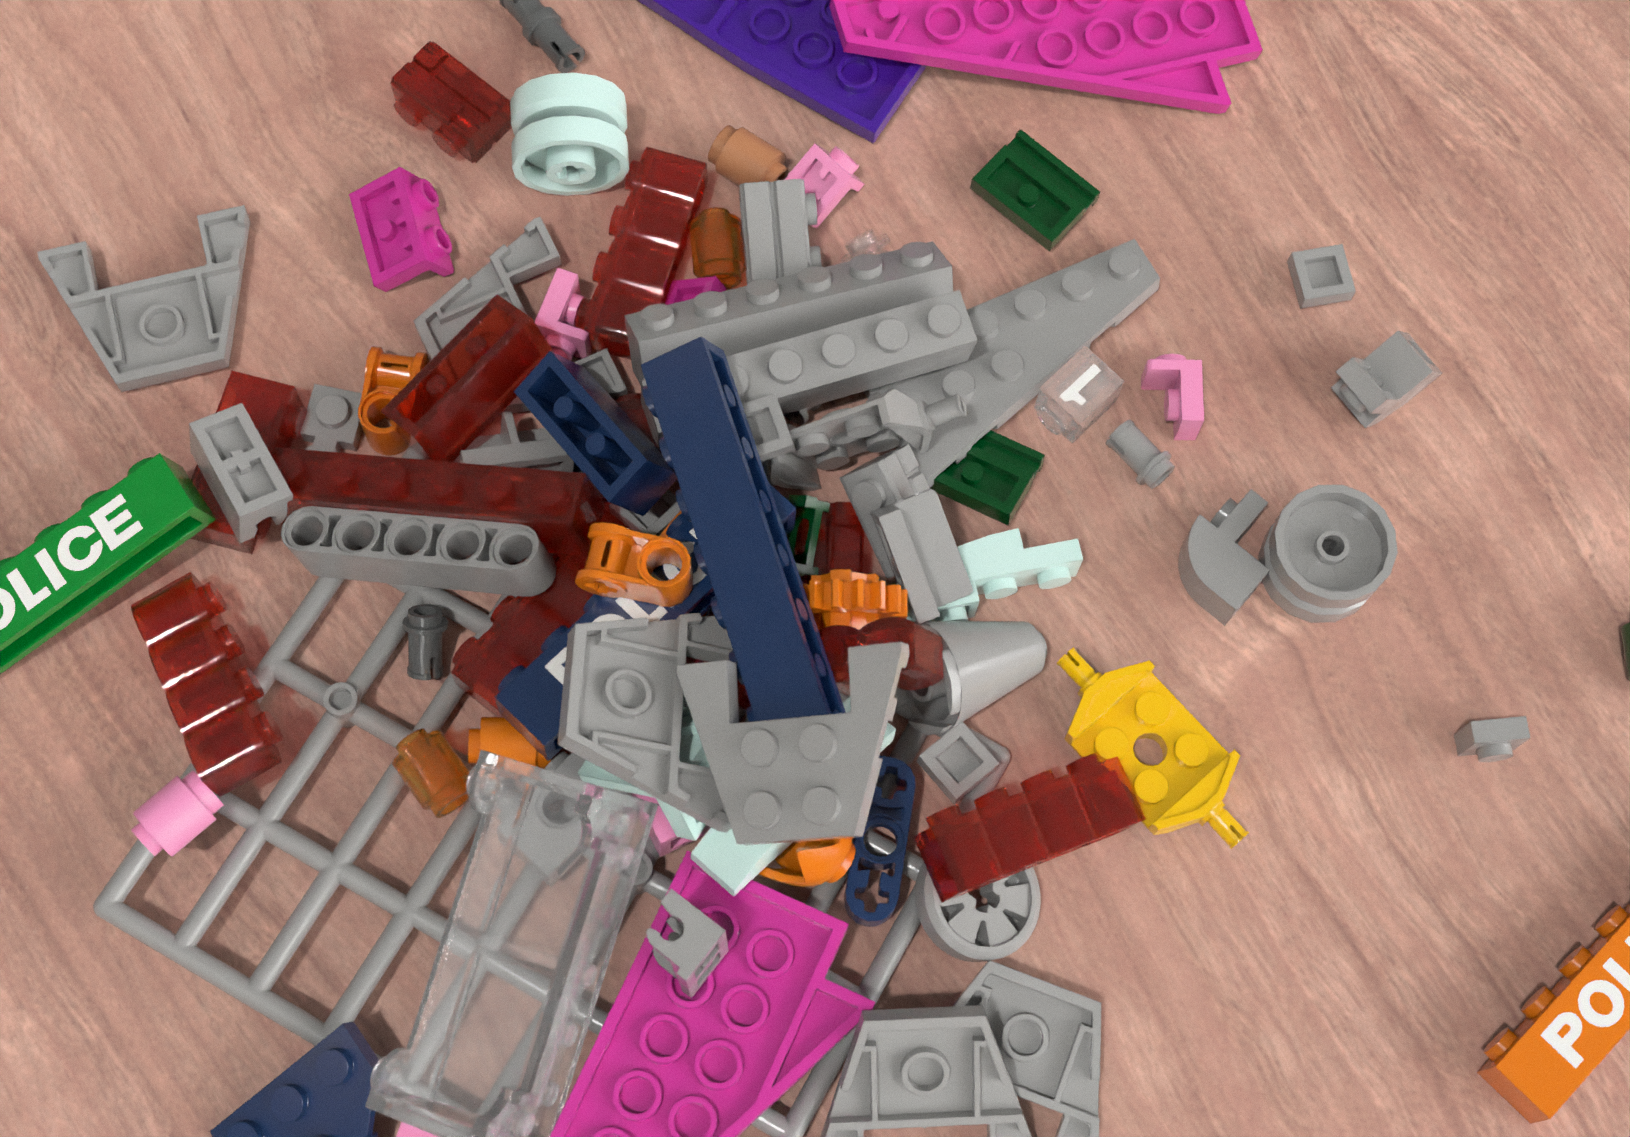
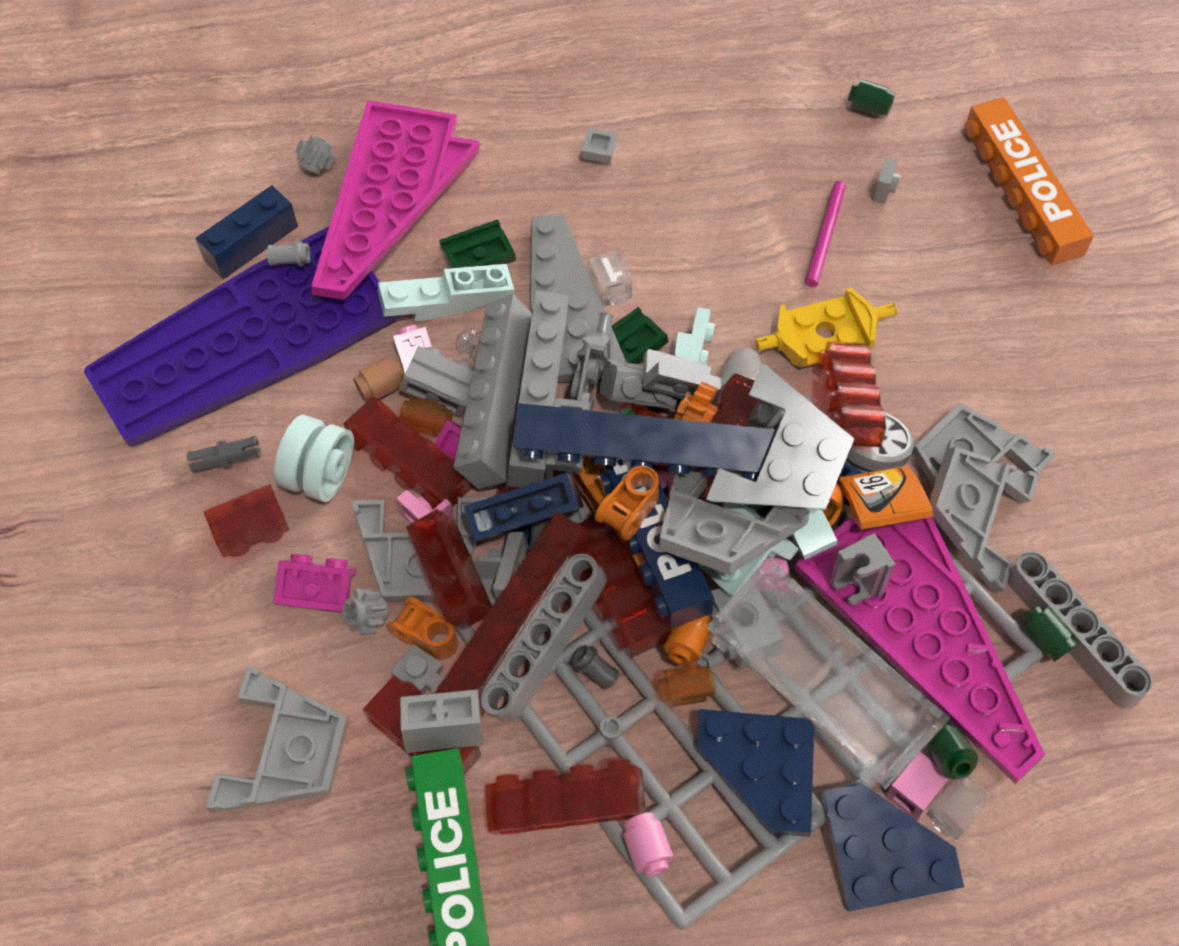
camera: 60 degrees left, 10 degrees down
light grey pin [1106,420,1175,489] -> none
bright pink bracket [1141,354,1204,440] -> none
light grey brick [1178,489,1270,626] -> none
light grey wheel [1258,485,1398,623] -> none
light grey brick [1331,331,1442,428] -> none
none -> light grey gear [342,589,388,635]
none -> light aqua slope [377,264,514,322]
none -> dark blue plate [696,709,815,837]
none -> dark pink bar [805,181,846,287]
none -> orange slope [839,466,933,530]

